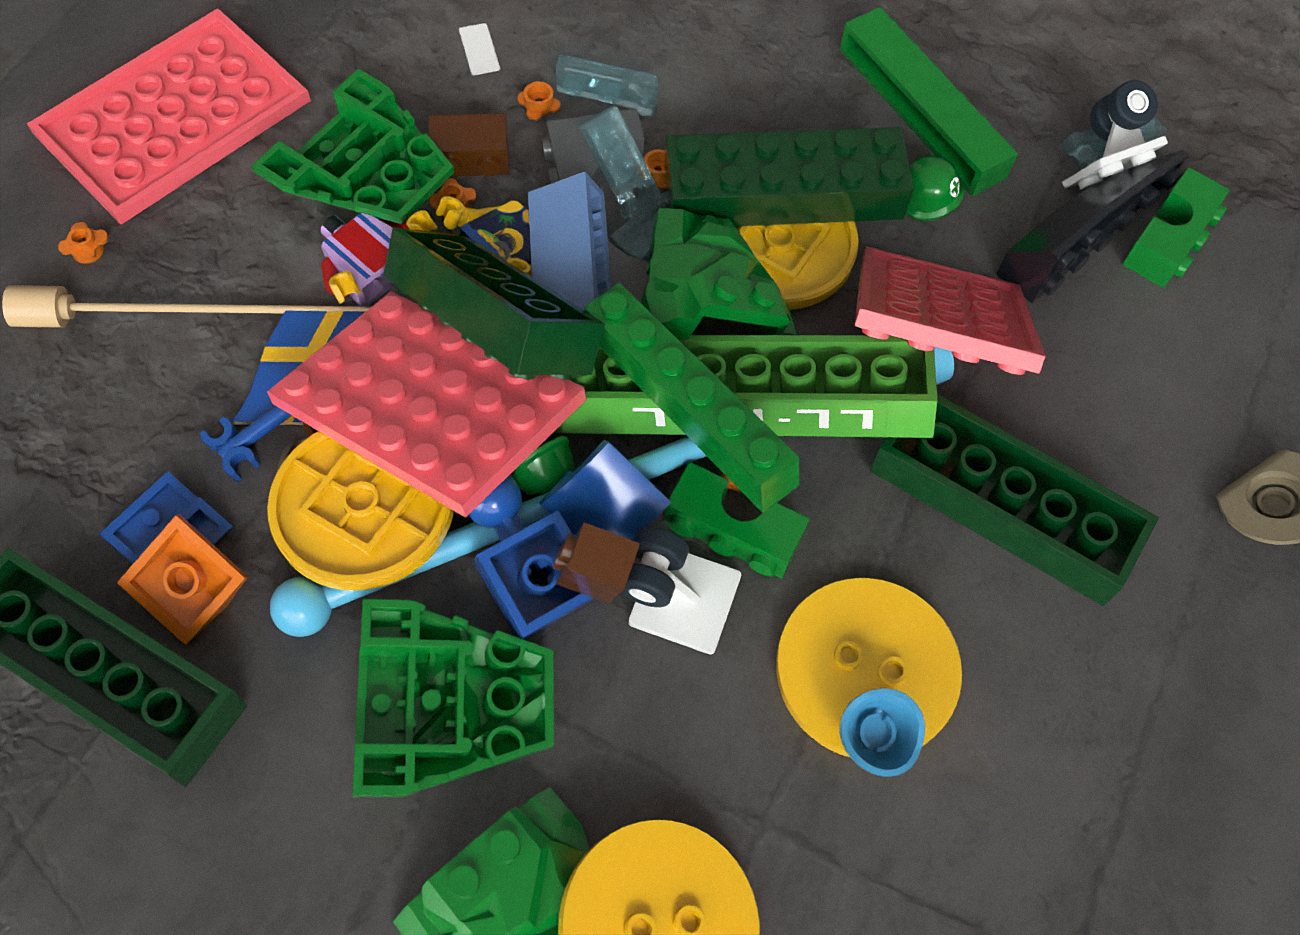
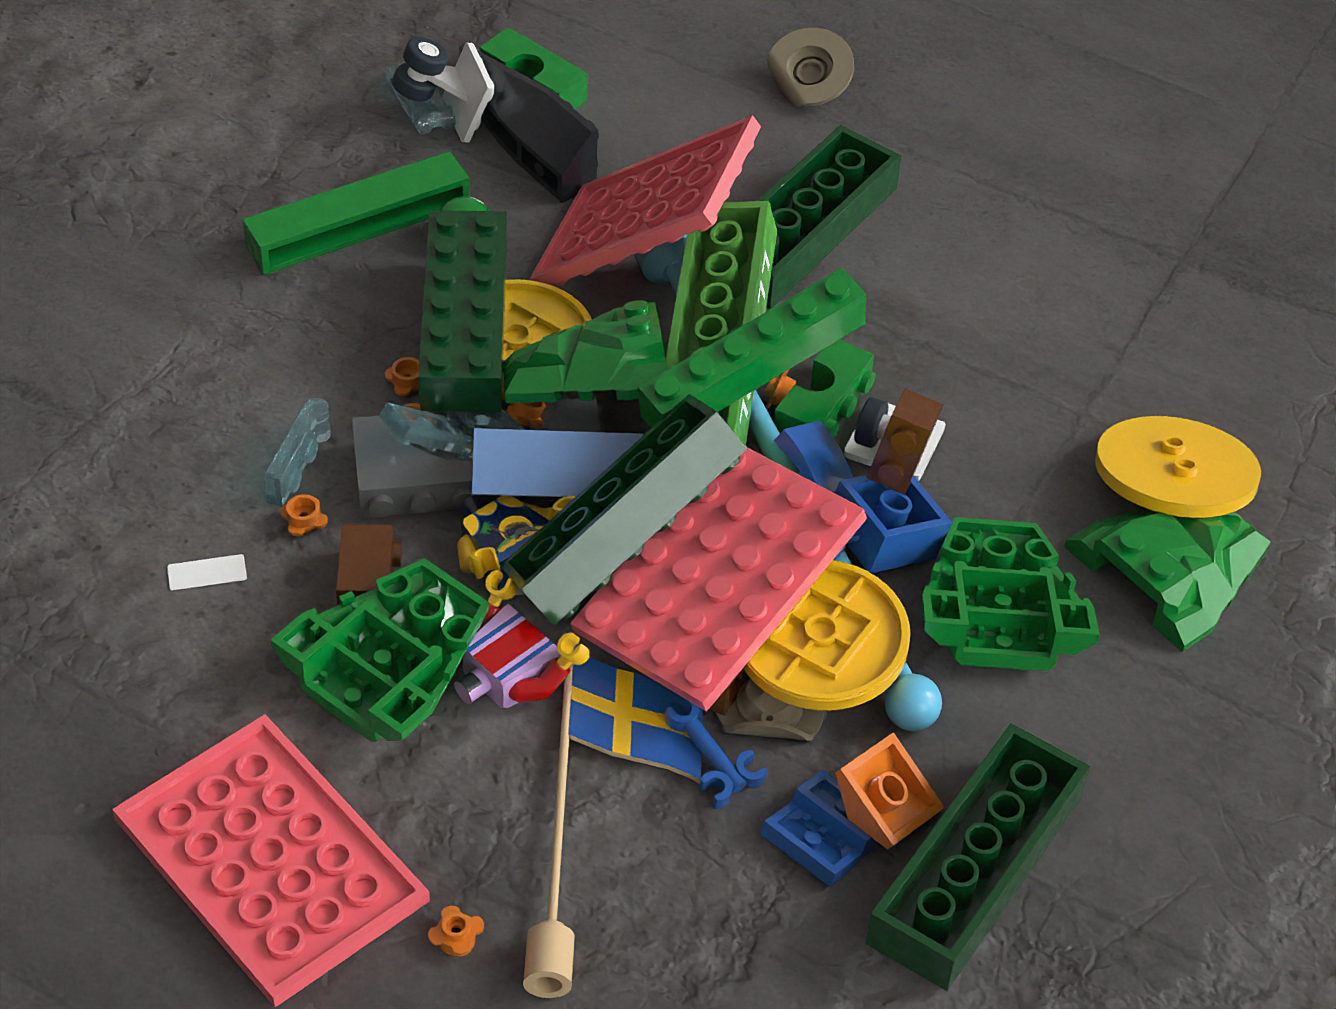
camera: 85 degrees left, 15 degrees down
yellow plate [776,578,962,757] -> none
dark azure helmet [840,688,925,777] -> none

